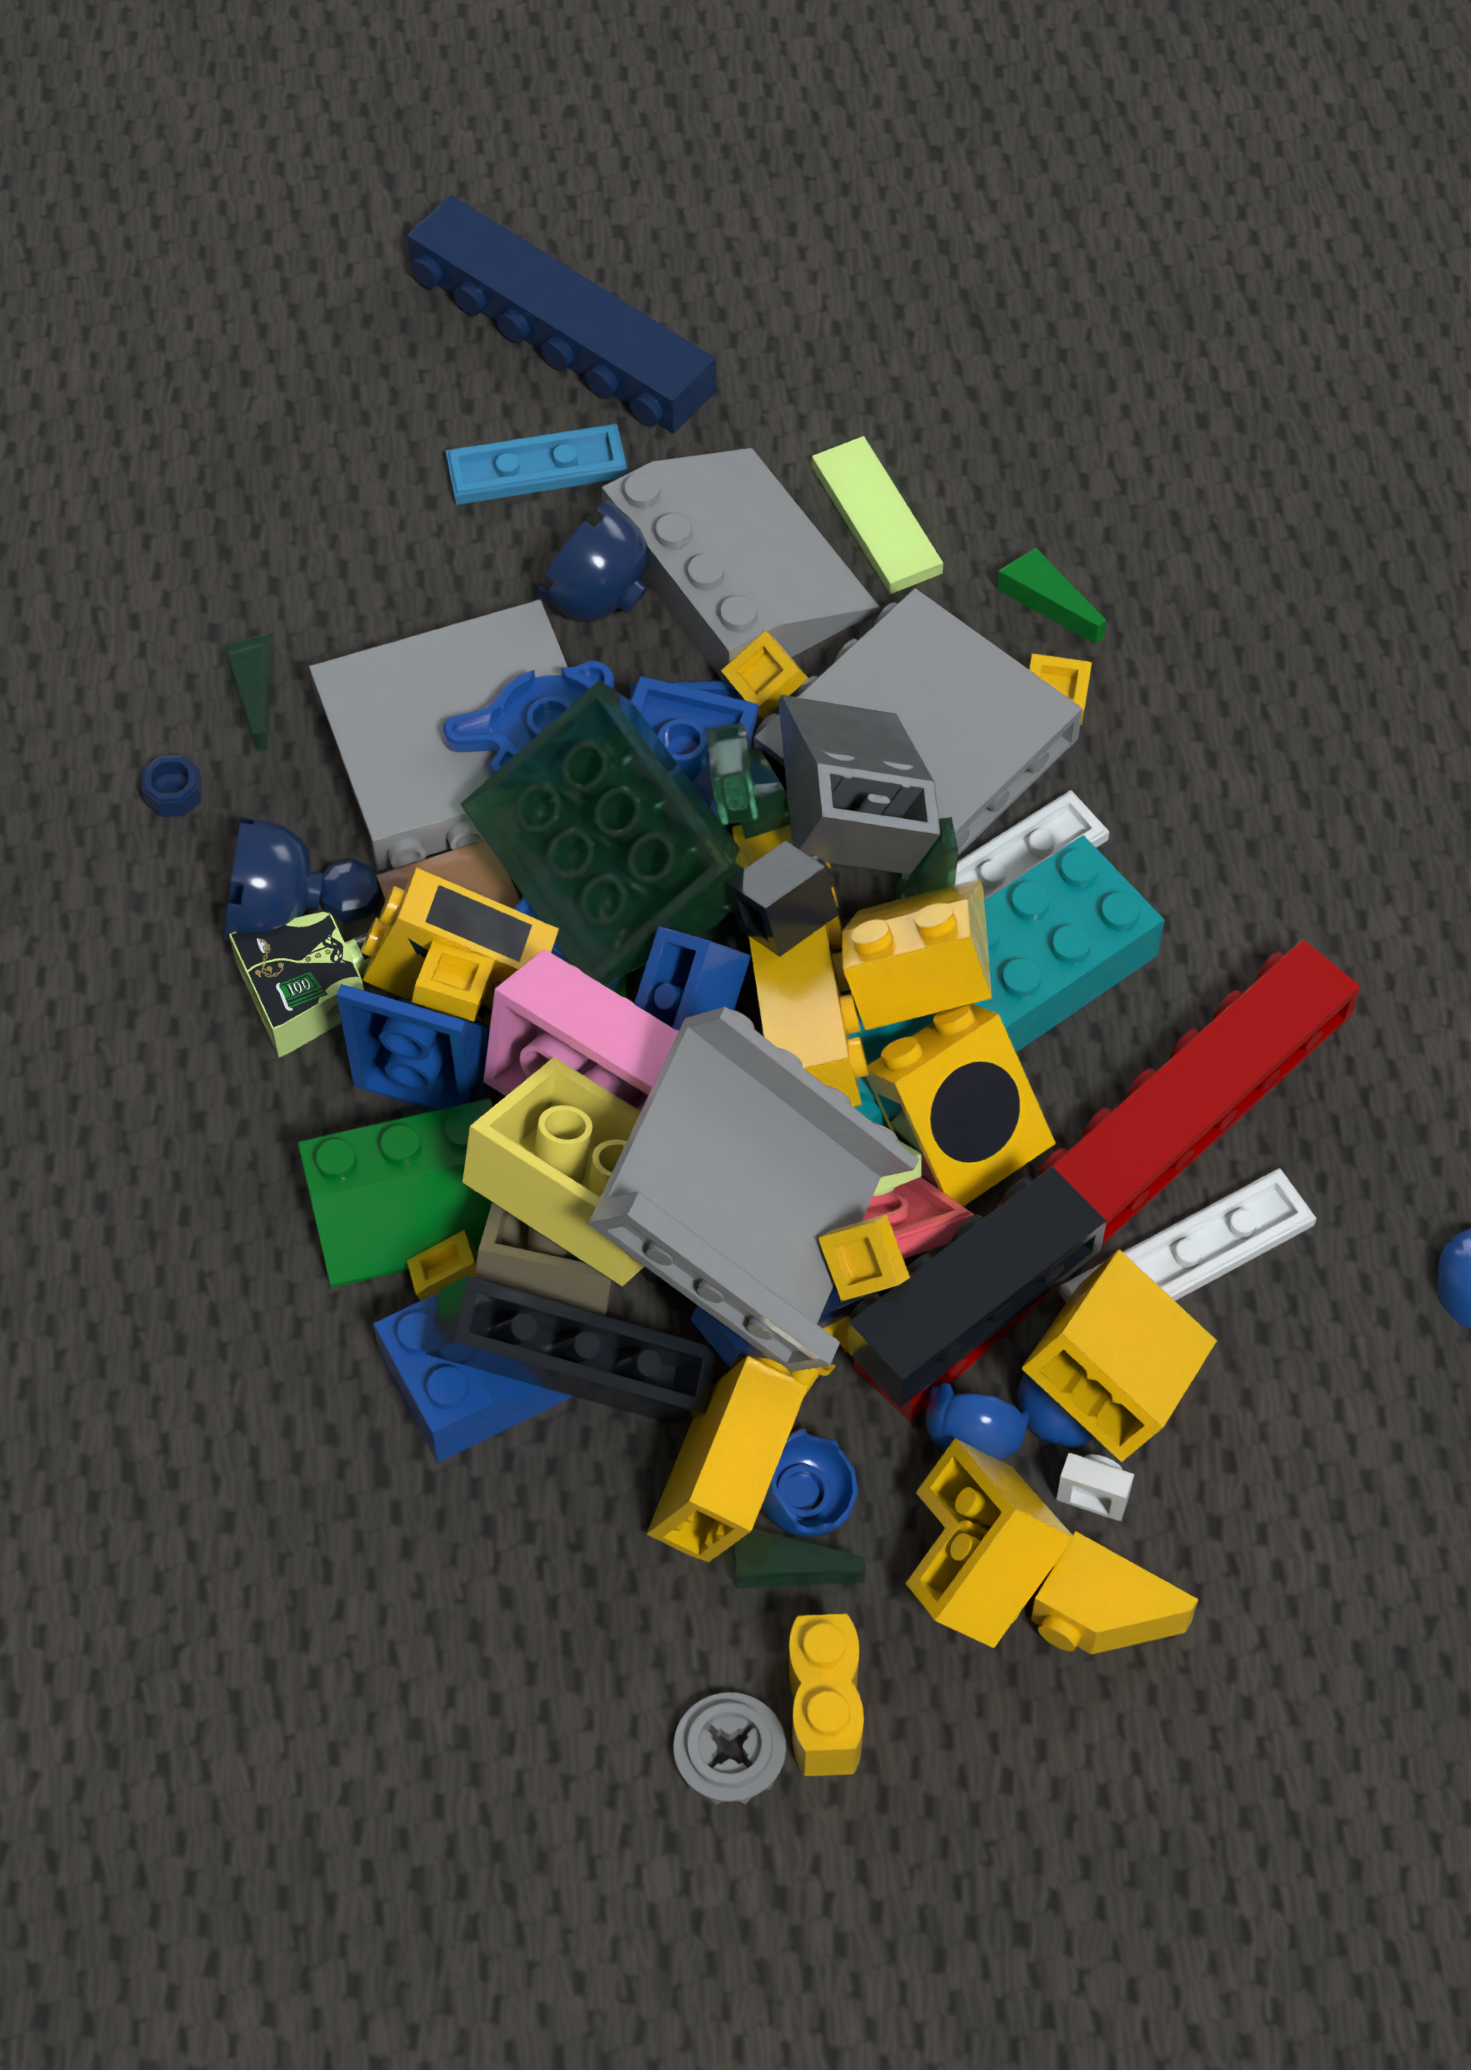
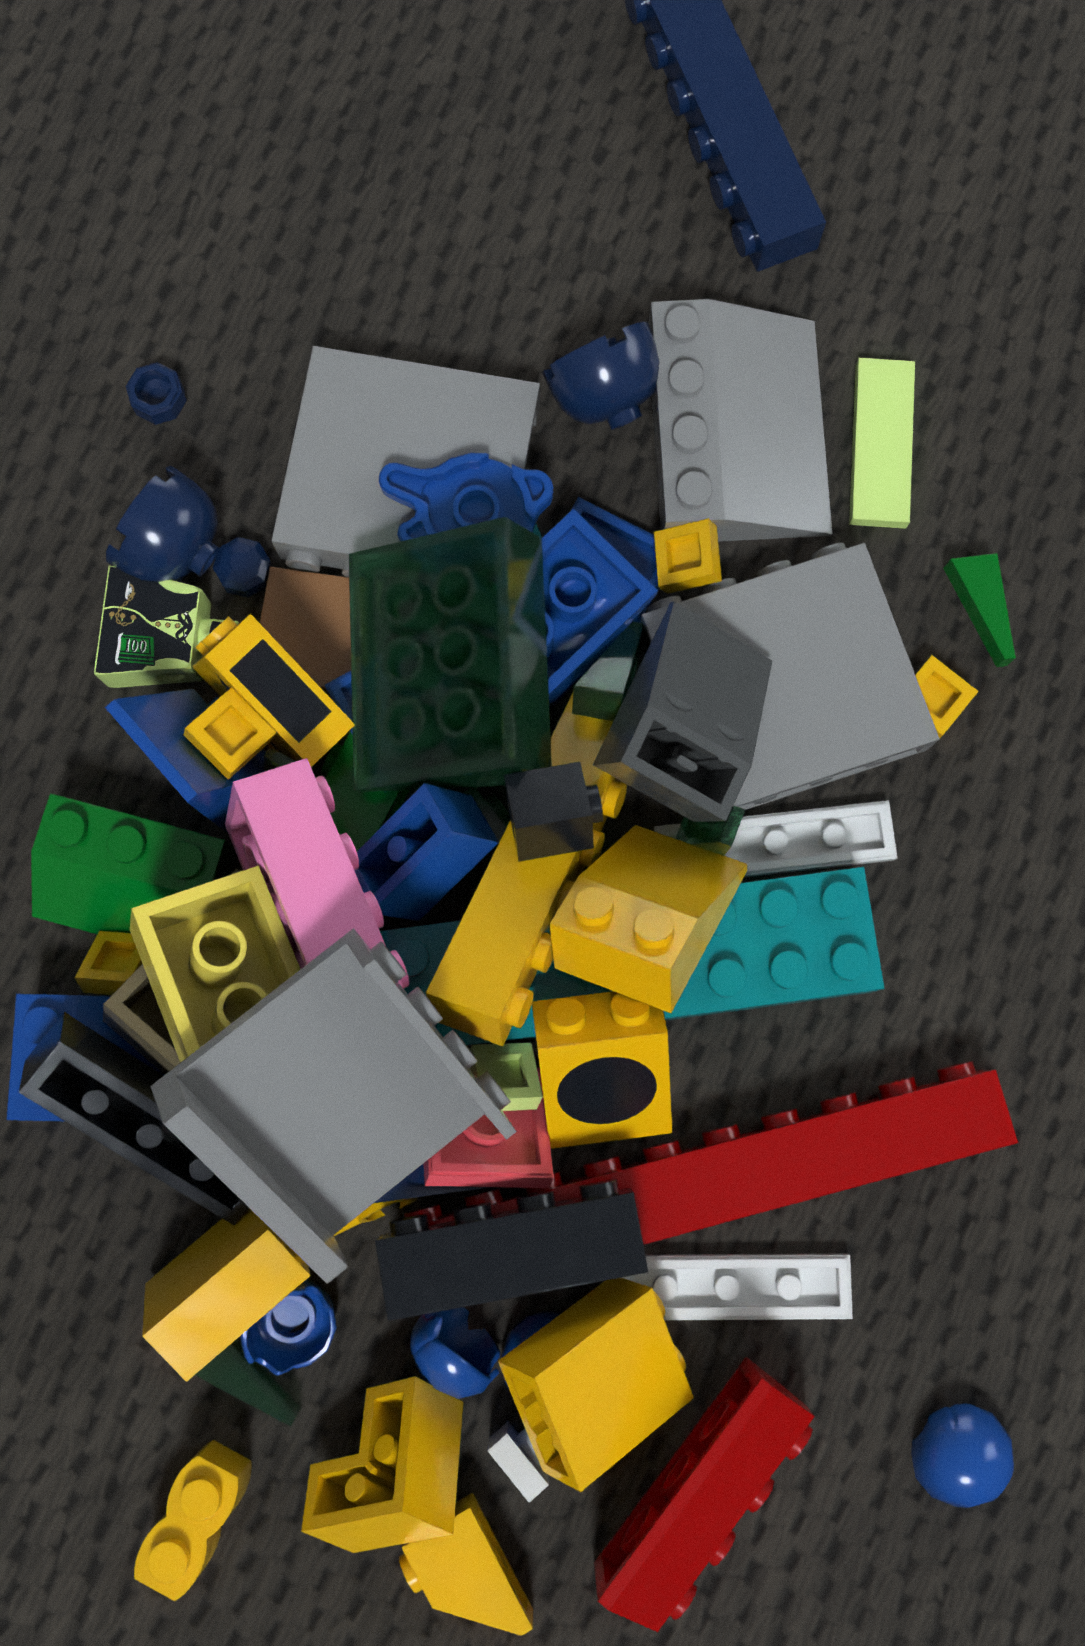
camera: 30 degrees right, 20 degrees up
clear green piece [225,632,276,752] -> none
dark azure tile [445,424,628,505] -> none
light grey gear [673,1692,786,1805] -> none
clear green piece [707,722,759,825] -> none
yellow plate [818,1214,910,1301] -> none
none -> red slope [594,1357,815,1632]

